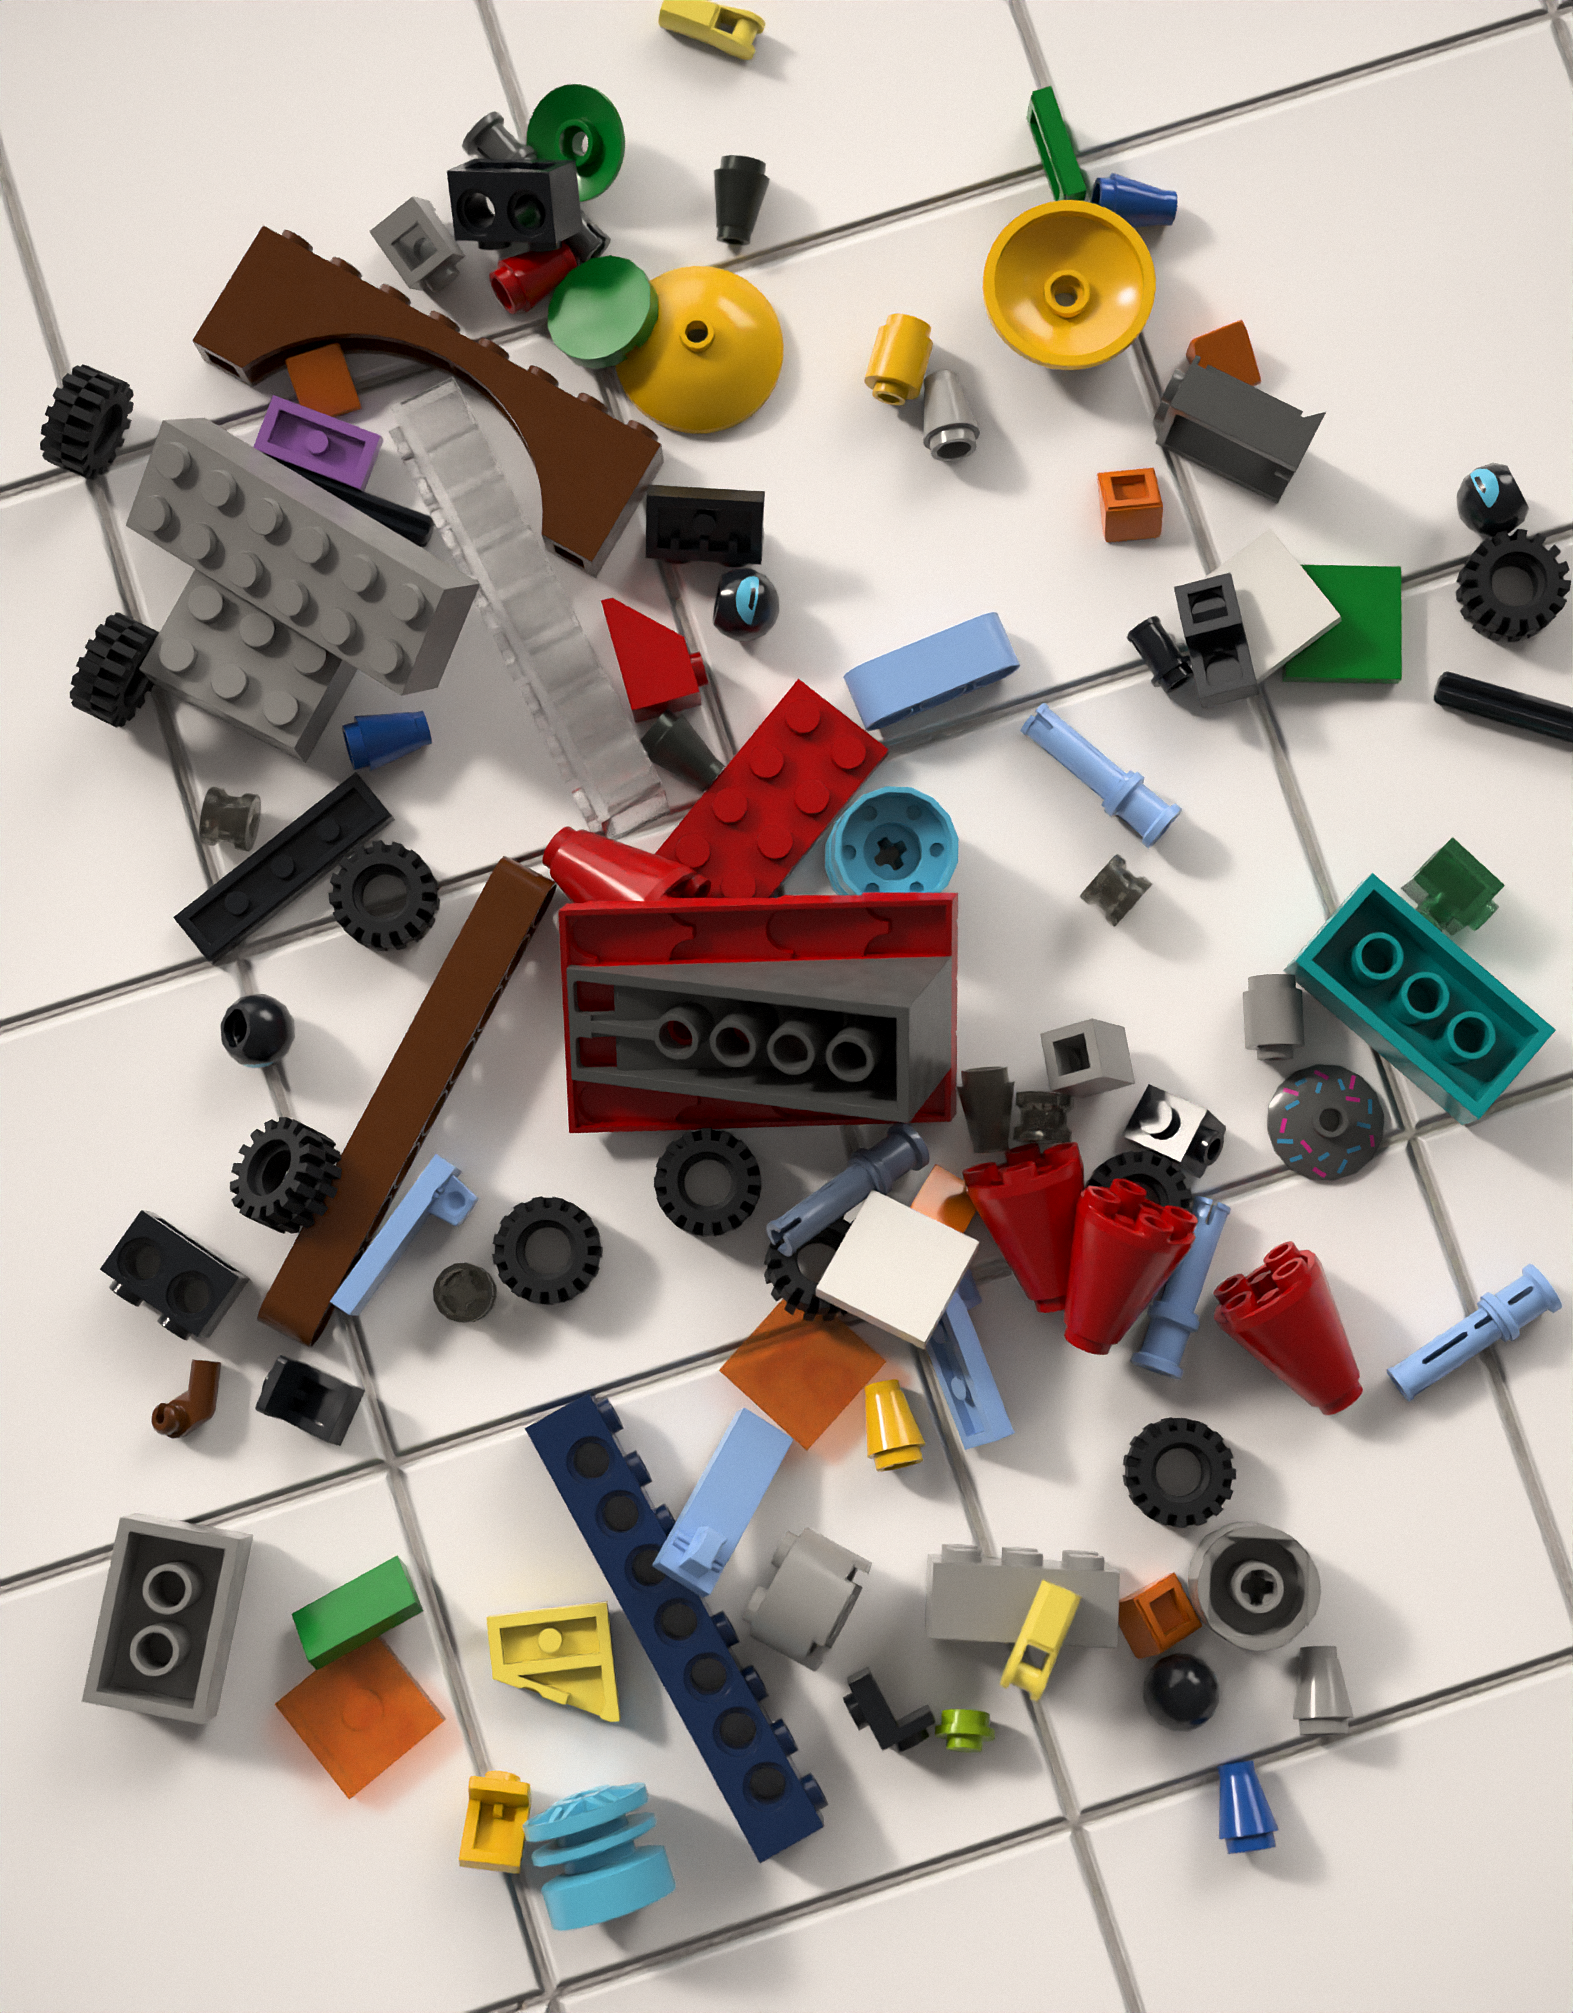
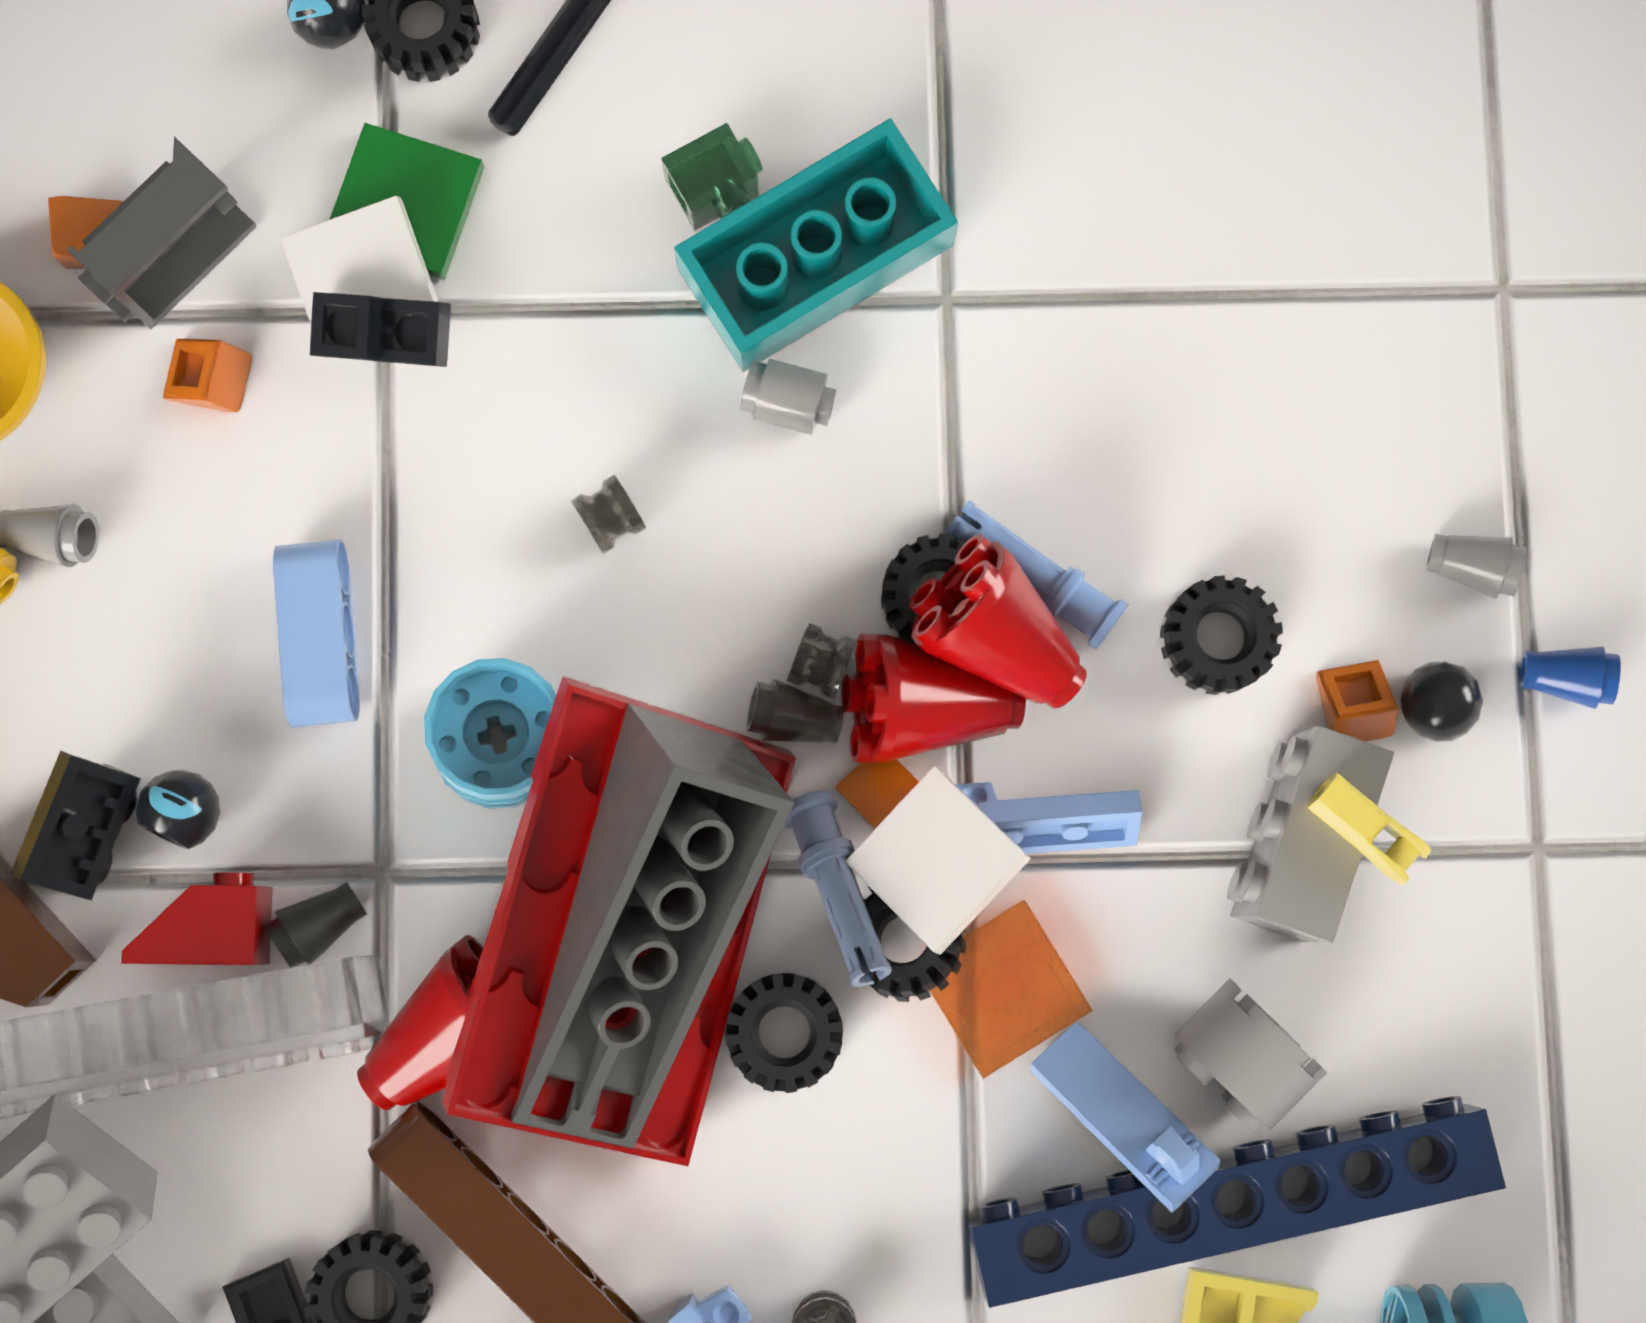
camera: 80 degrees left, 0 degrees up
blue cone [342,710,432,772] -> none
black tyre [492,1196,603,1305] -> none
red plate [655,678,889,898] -> none
black bracket [842,1667,936,1753] -> none
yellow cone [864,1379,926,1472] -> none
lime plate [934,1709,995,1753] -> none
light blue pin [1020,703,1182,849] -> none
light grey brick [1040,1018,1135,1098] -> none
black bracket [1122,1084,1226,1178] -> none
black pin [1126,616,1194,693] -> none
light grey brick [1188,1522,1321,1651] -> none
red cone [1213,1241,1363,1415] -> none
dark grey dish [1267,1064,1384,1181] -> none
light blue pin [1387,1264,1562,1402] -> none

